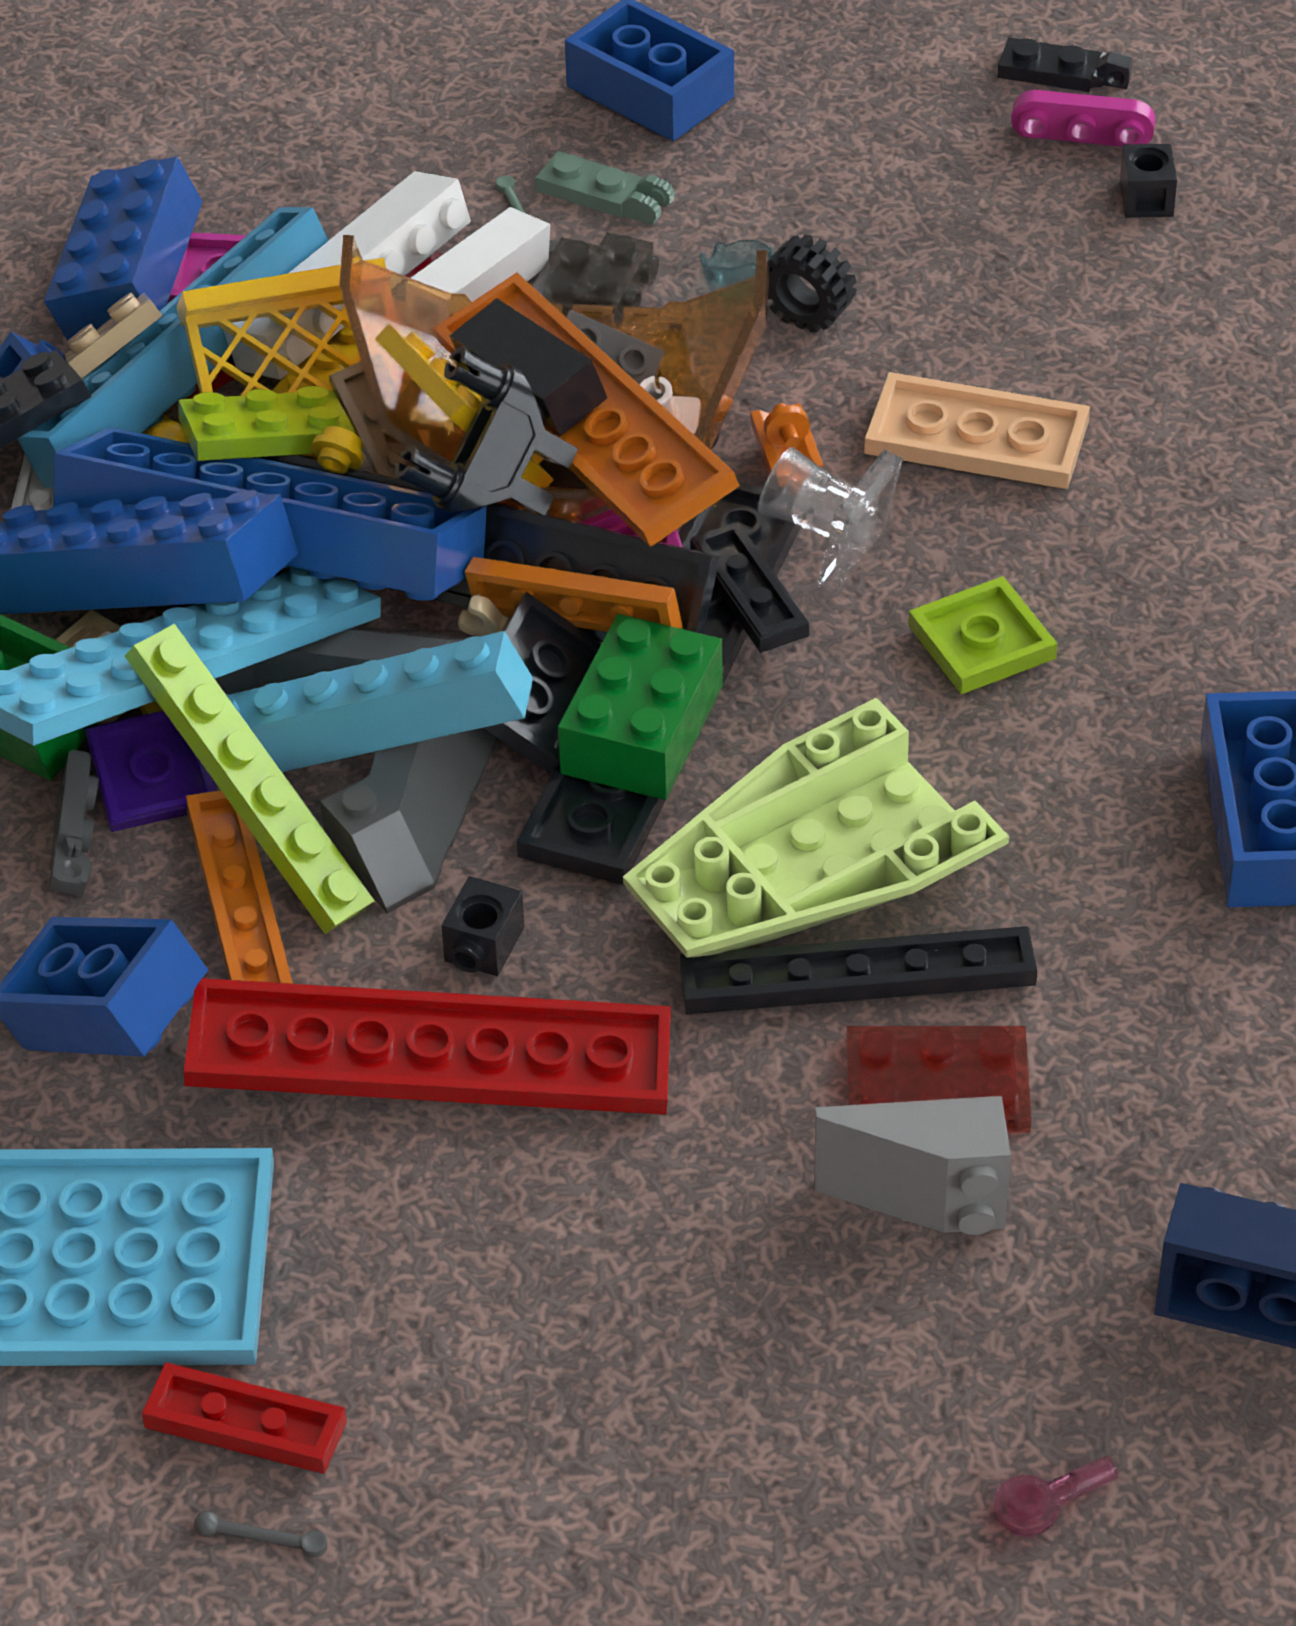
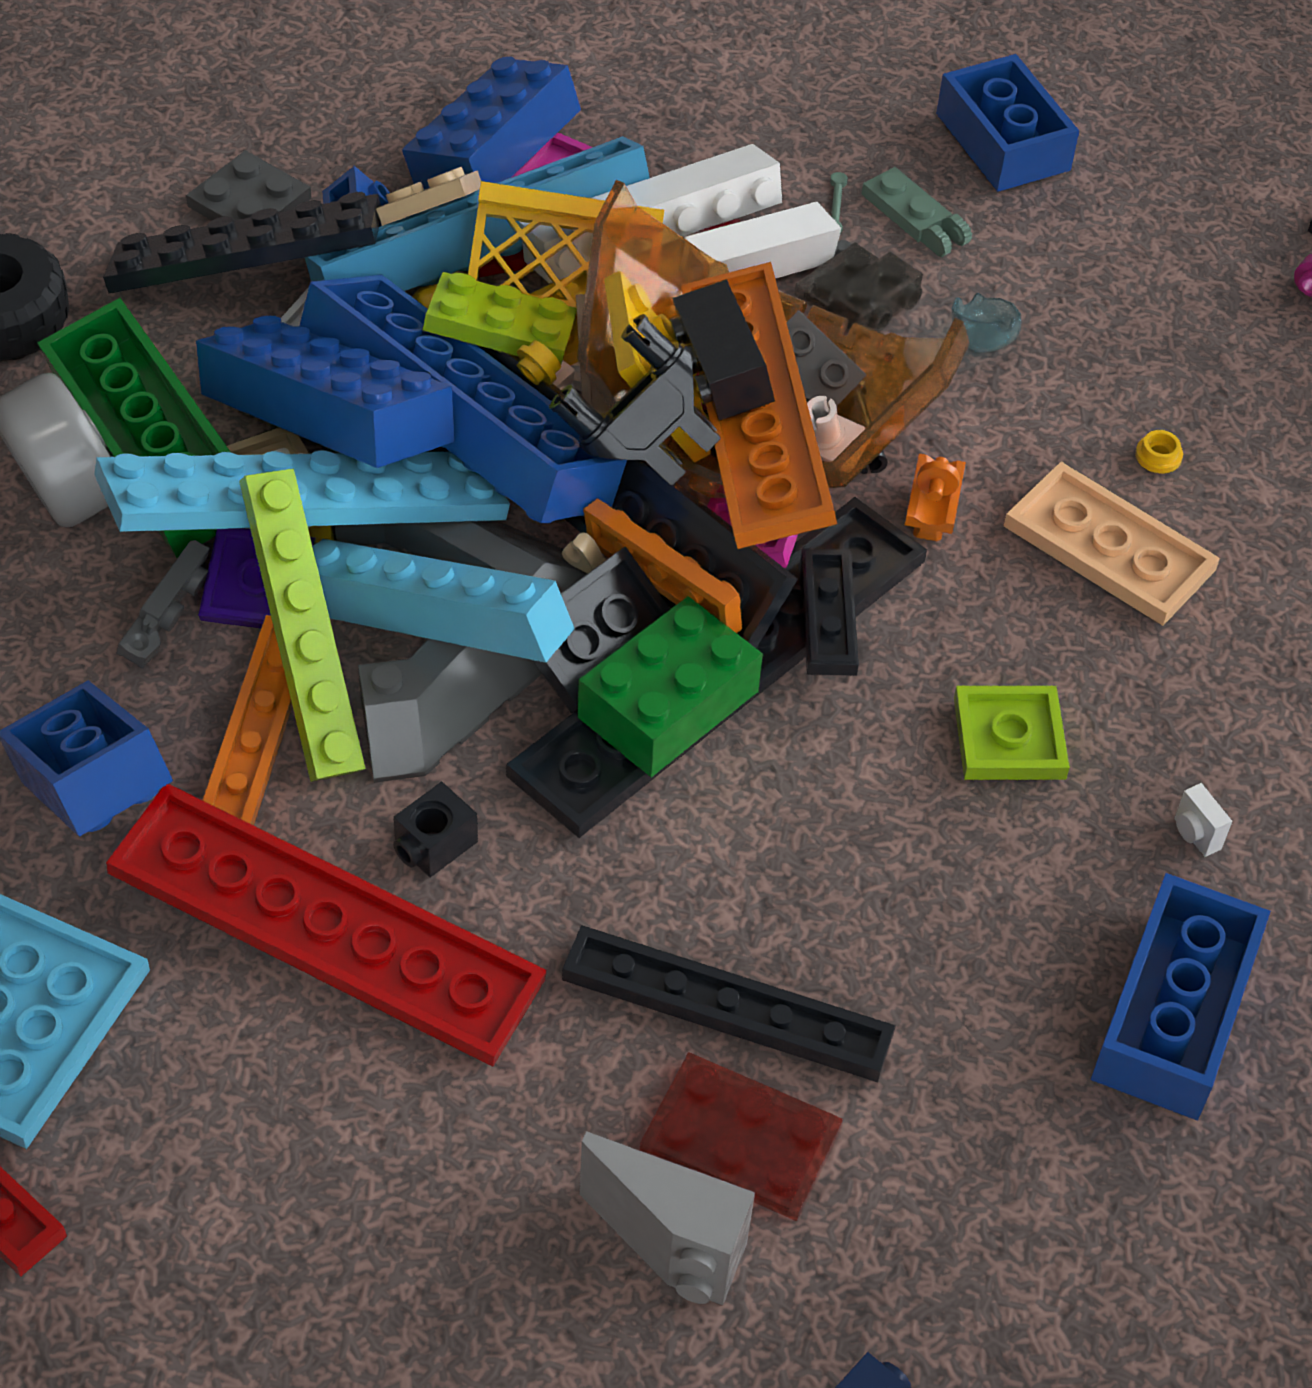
camera: 20 degrees right, 5 degrees up
yellowish green wedge [623,698,1009,958] -> none
clear plant [758,447,903,593] -> none
black tyre [759,235,857,333] -> none
none -> yellow plate [1135,430,1183,474]
none -> white plate [1174,783,1232,857]

